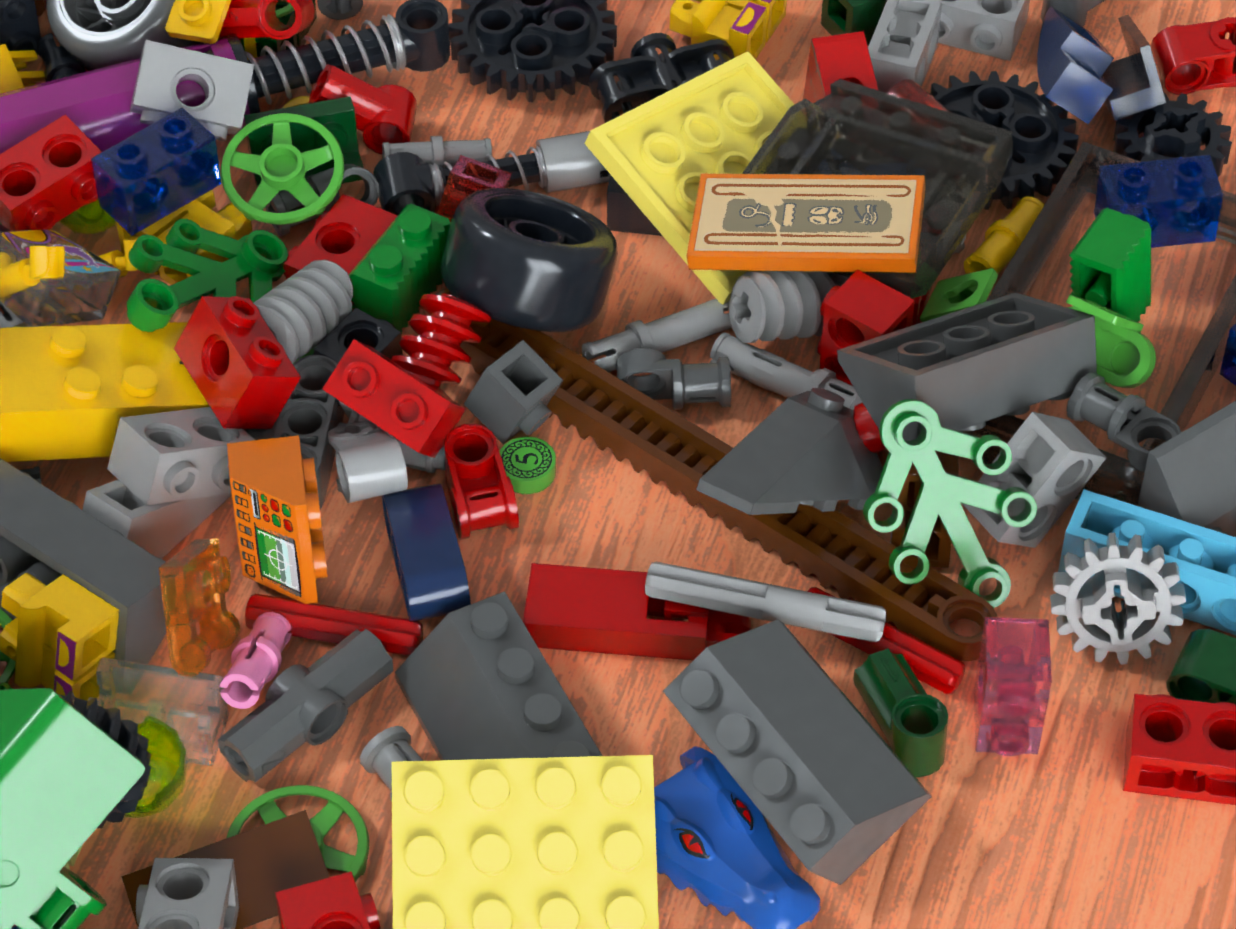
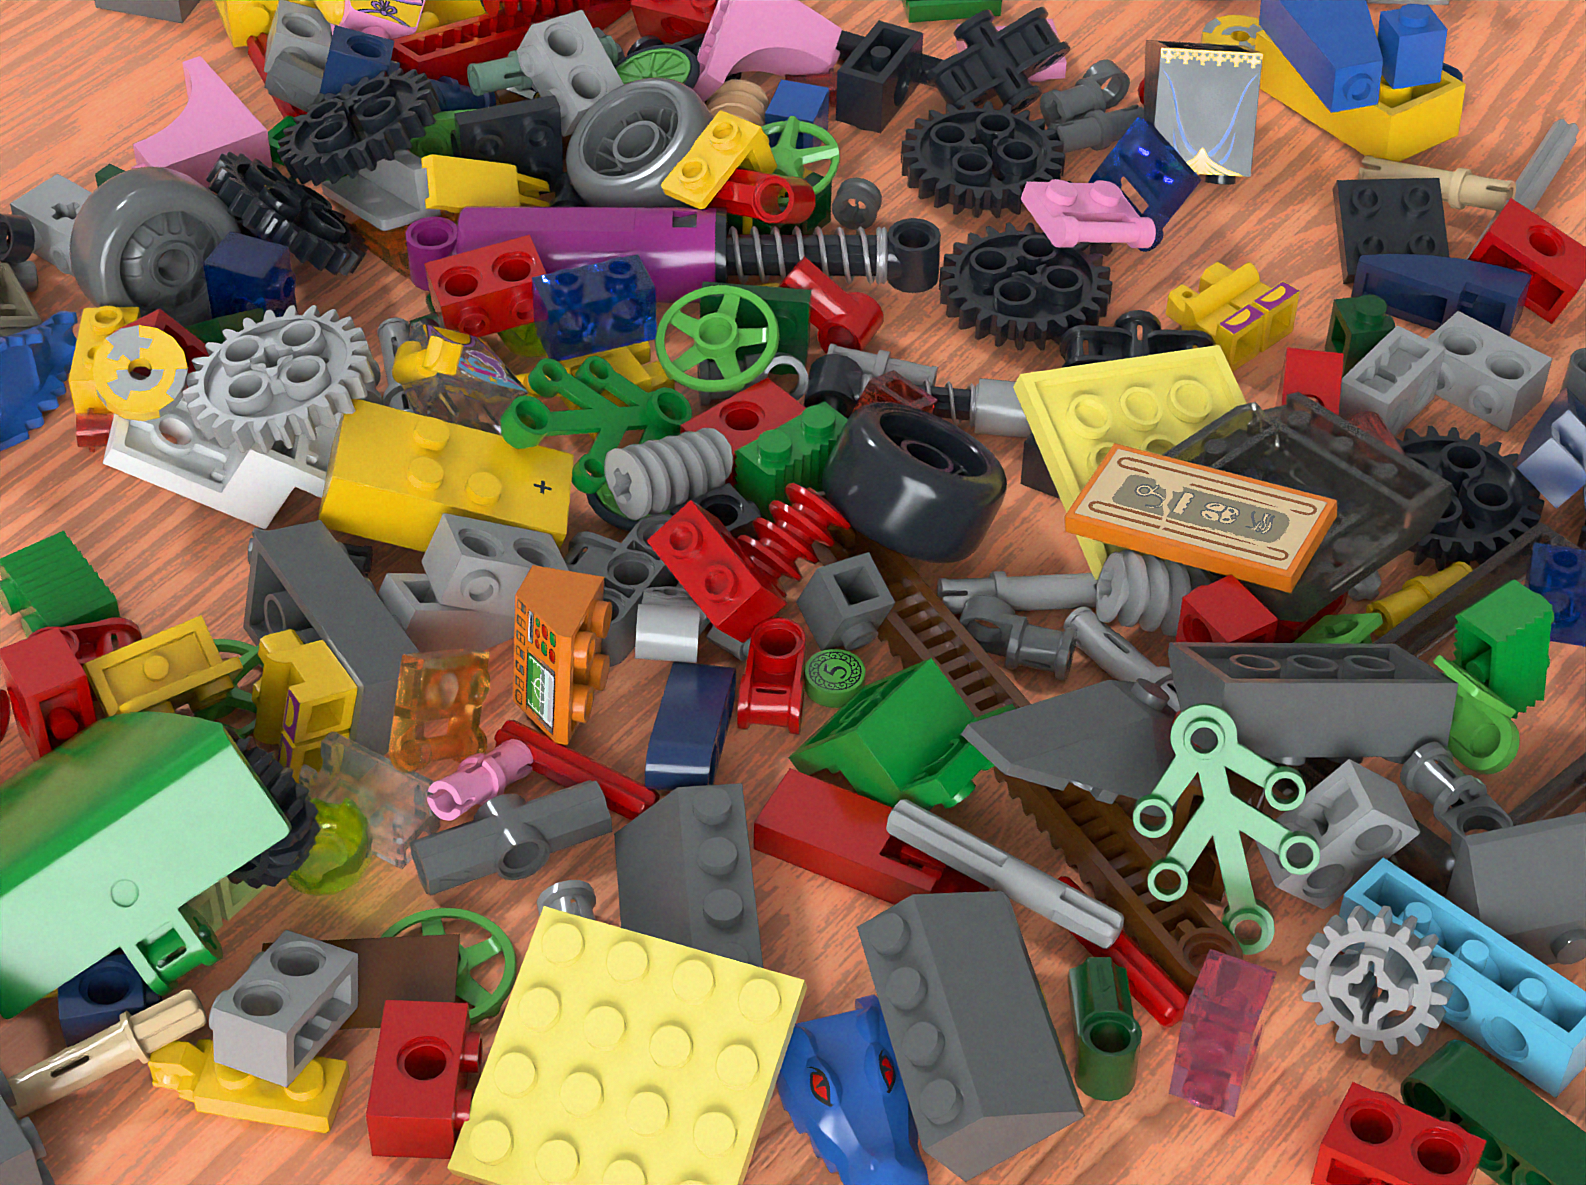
camera: 20 degrees right, 5 degrees down
light grey brick [130,40,254,141] -> none
red brick [174,296,301,429] -> none
none -> green bracket [788,658,1016,811]

